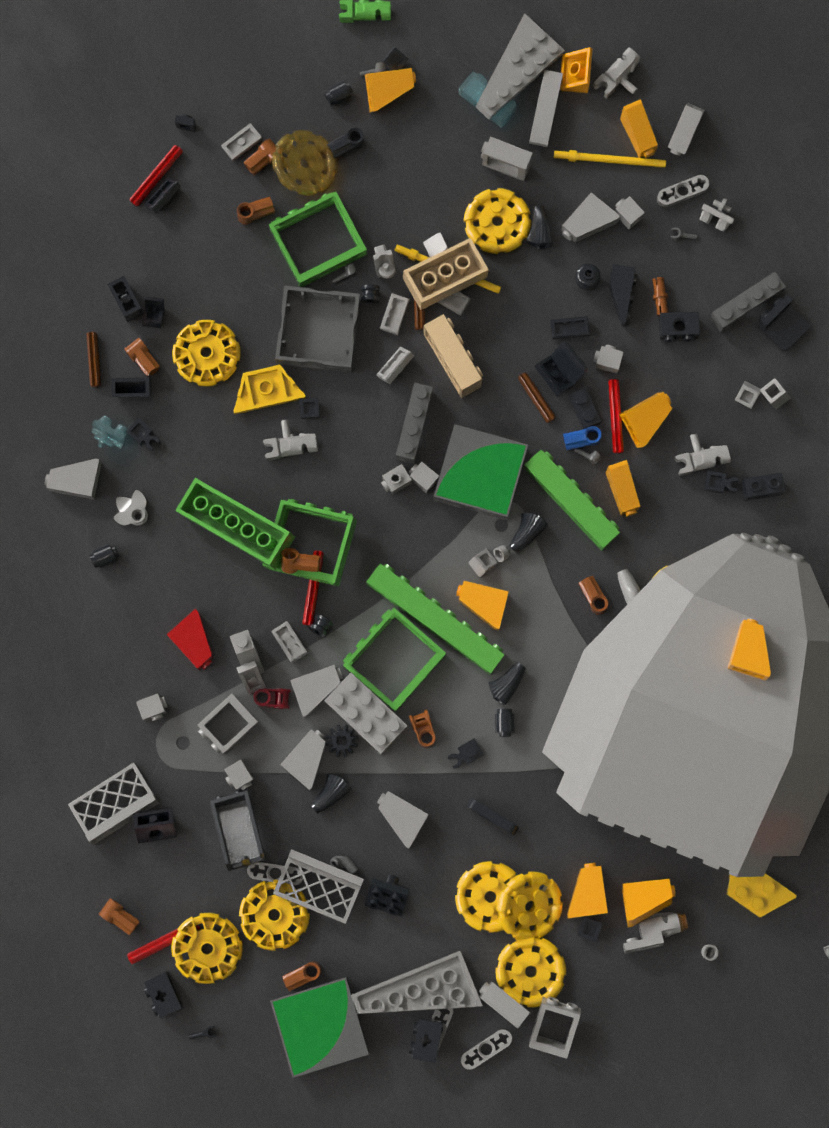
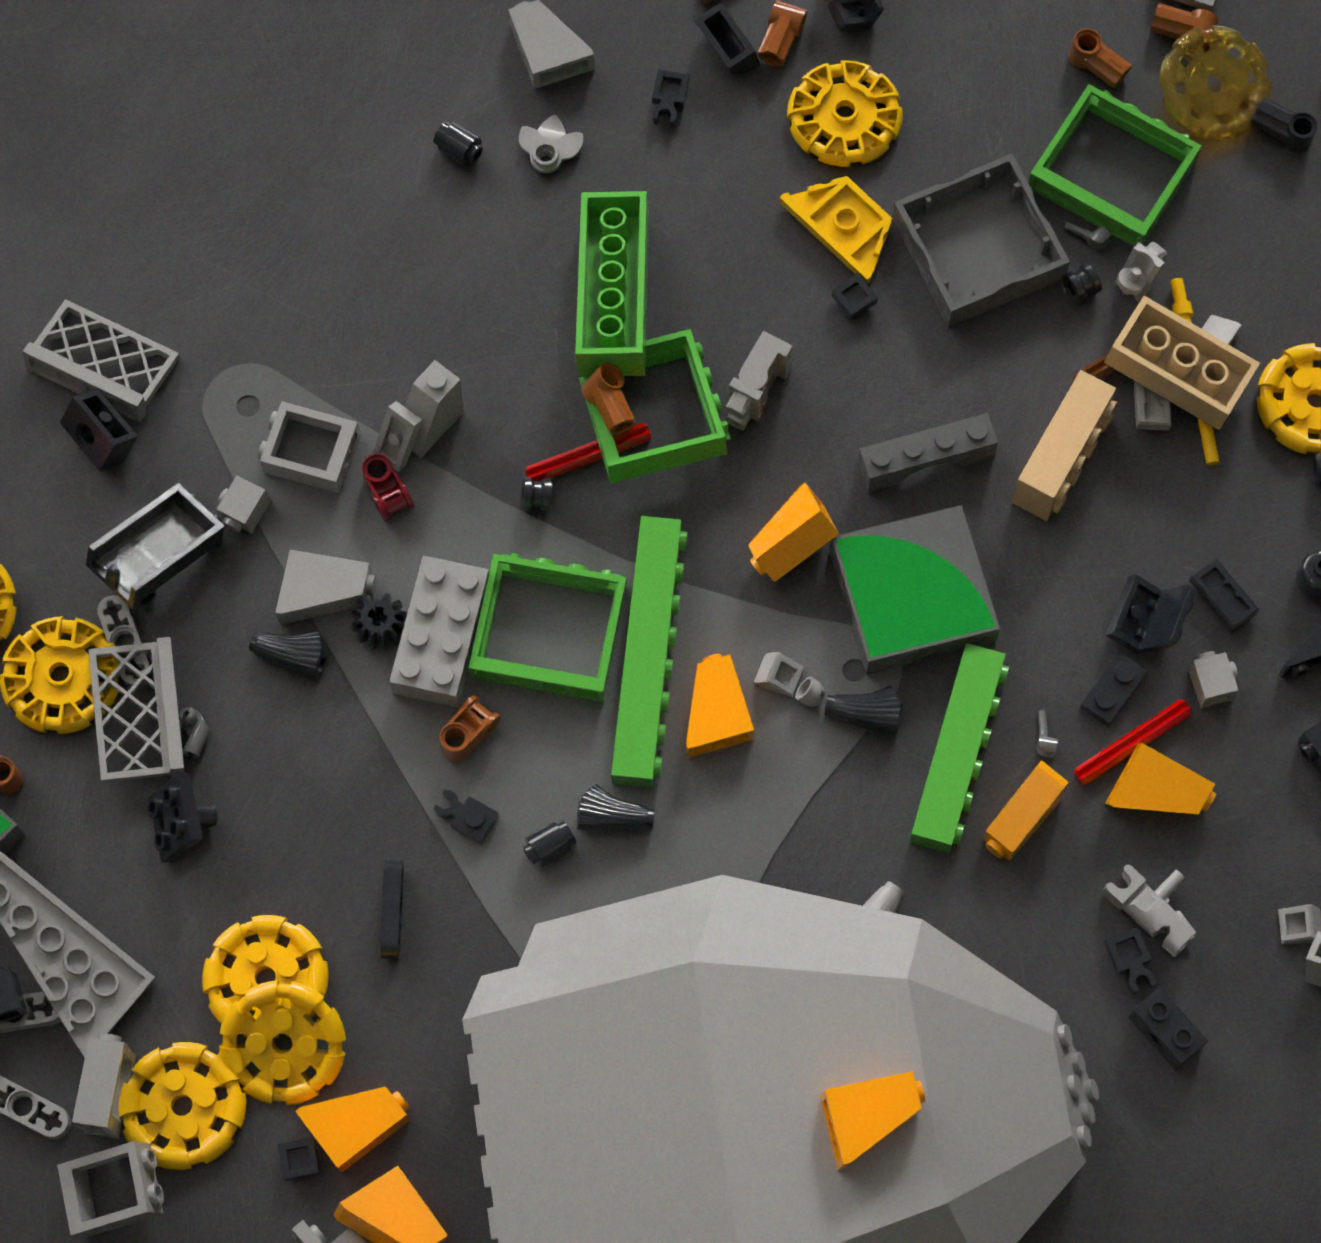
camera: 60 degrees right, 10 degrees down
clear light blue hips [92,415,127,448] -> none
light grey brick [136,693,168,721] -> none
red slope [167,609,214,670] -> none
light grey piece [263,420,318,461] -> none
light grey plate [271,621,308,663] -> none
light grey slope [290,665,343,718] -> none
light grey plate [377,347,414,384] -> none
light grey slope [377,791,429,849] -> none
light grey plate [380,293,410,335] -> none
light grey brick [381,464,412,495] -> none
light grey brick [409,462,439,493] -> none
reddish brown axle [518,372,555,423] -> none
blue piece [563,426,601,450] -> none
dark orange piece [578,576,608,615] -> none
none -> light grey hips [726,331,793,431]
none -> light orange slope [748,483,839,582]

